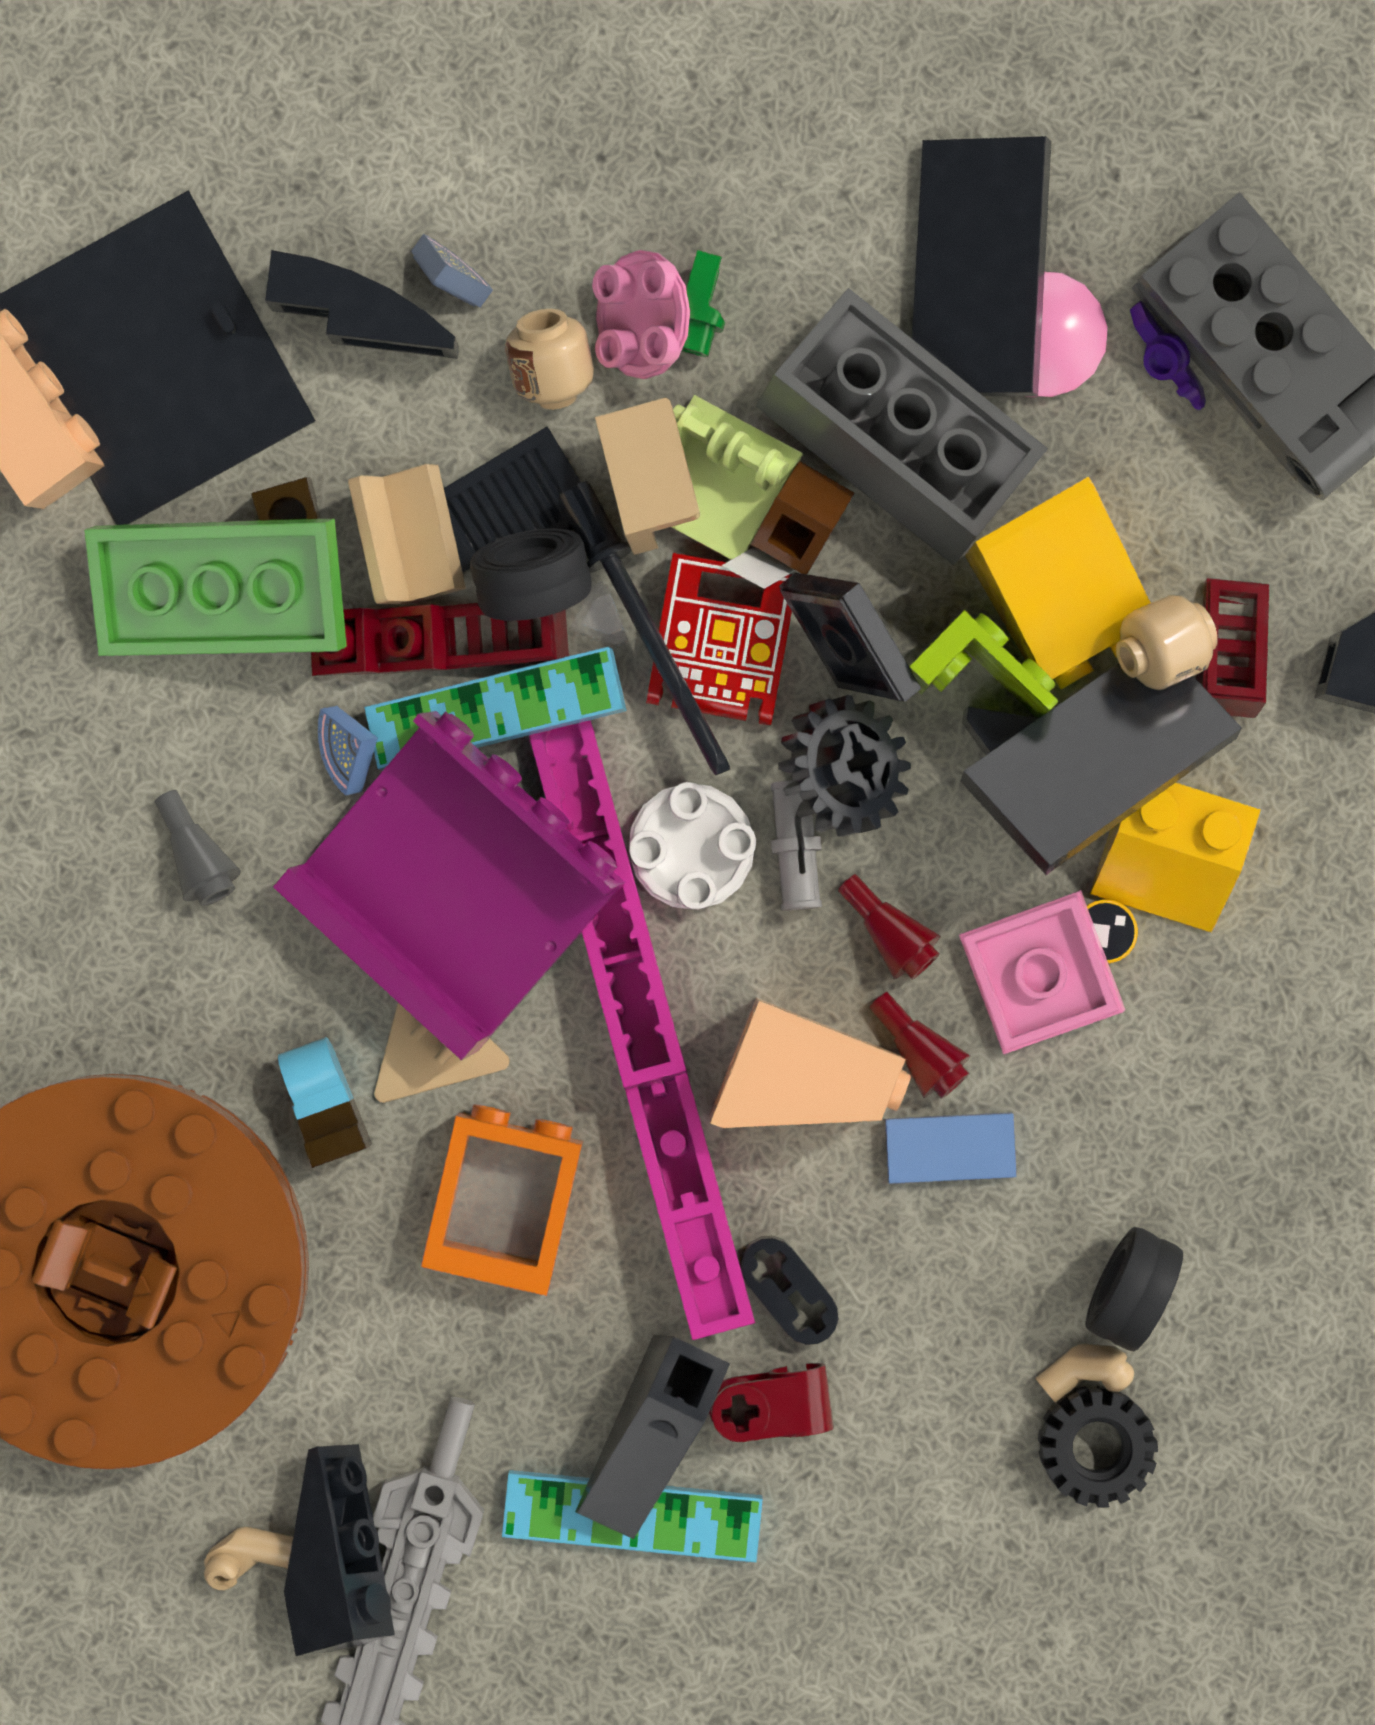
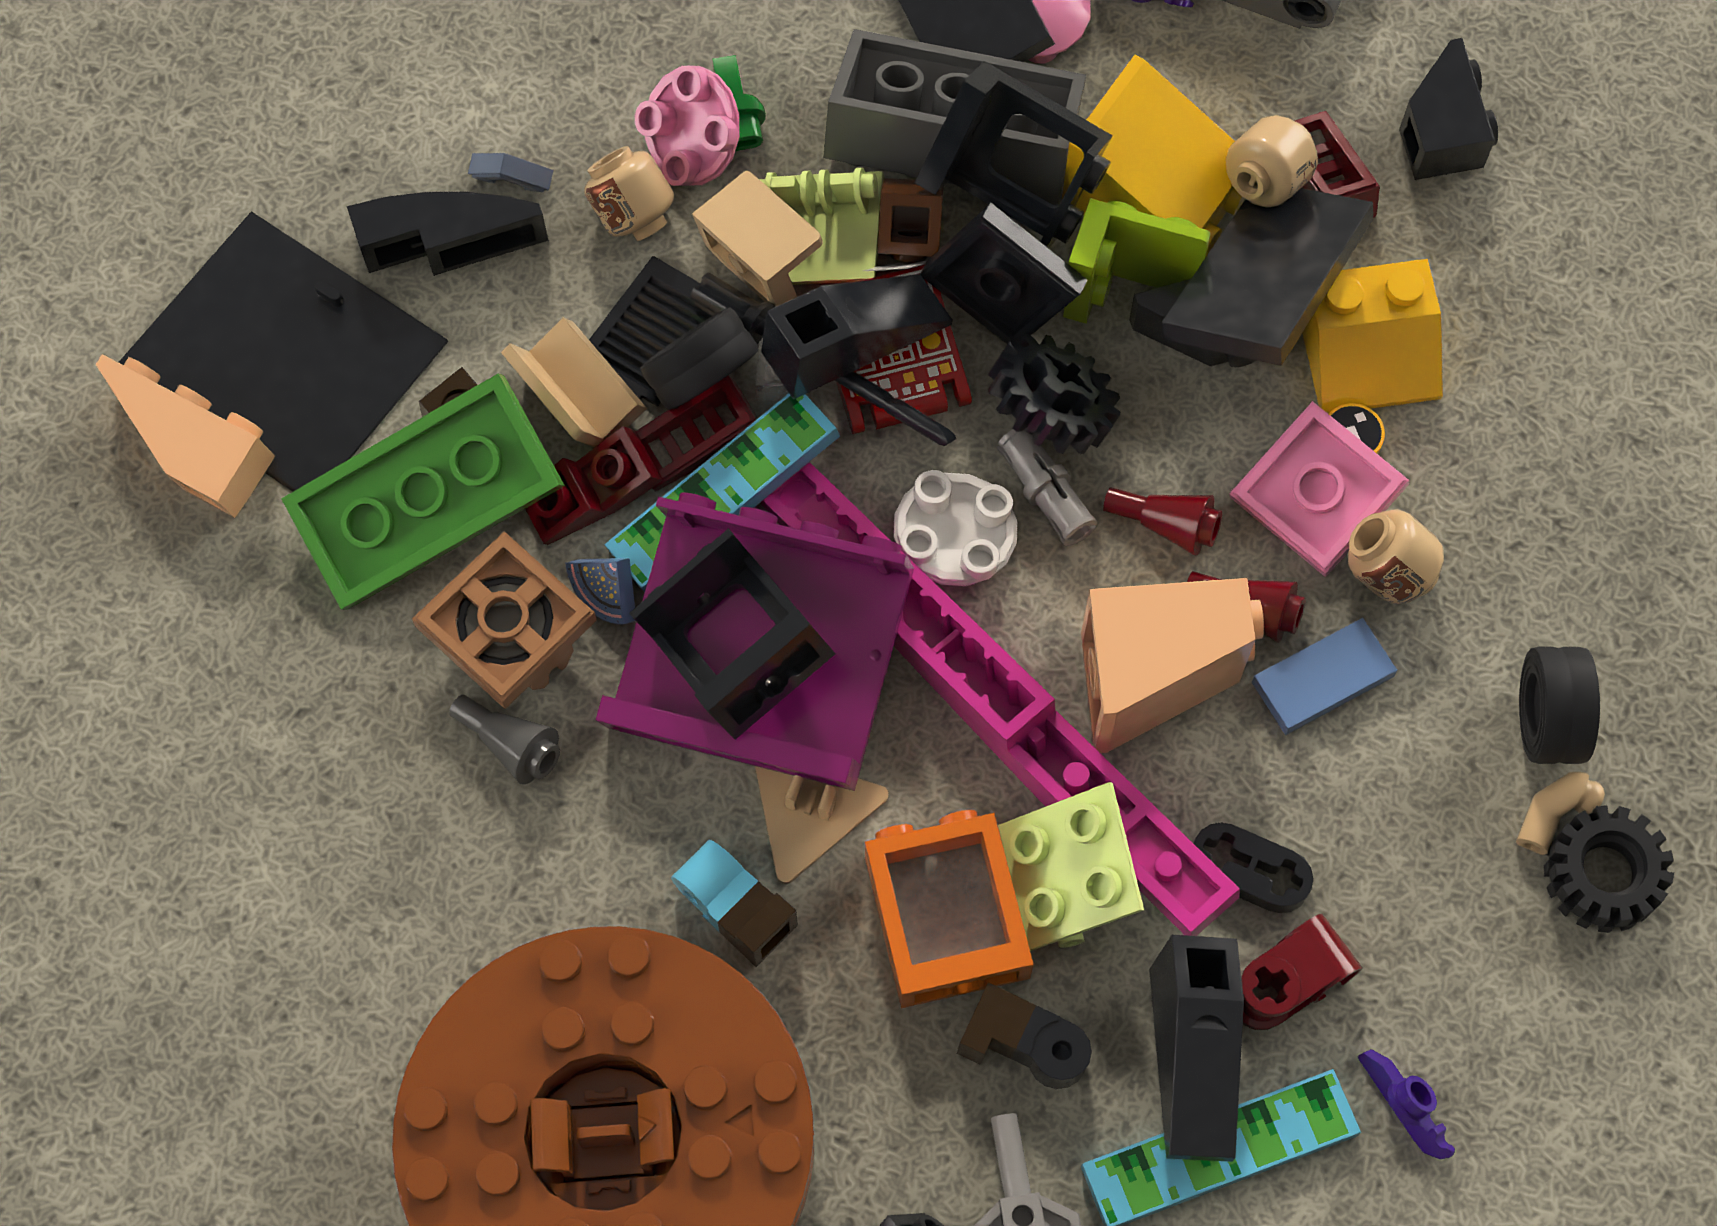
camera: 25 degrees left, 20 degrees down
none -> medium nougat piece [412,532,597,709]
none -> black window [629,528,836,740]
none -> black slope [761,274,953,400]
none -> black window [915,61,1113,248]
none -> leg [956,982,1092,1089]
none -> yellowish green hinge [998,782,1144,951]
none -> tan head [1348,509,1444,604]
none -> dark purple piece [1358,1049,1455,1159]

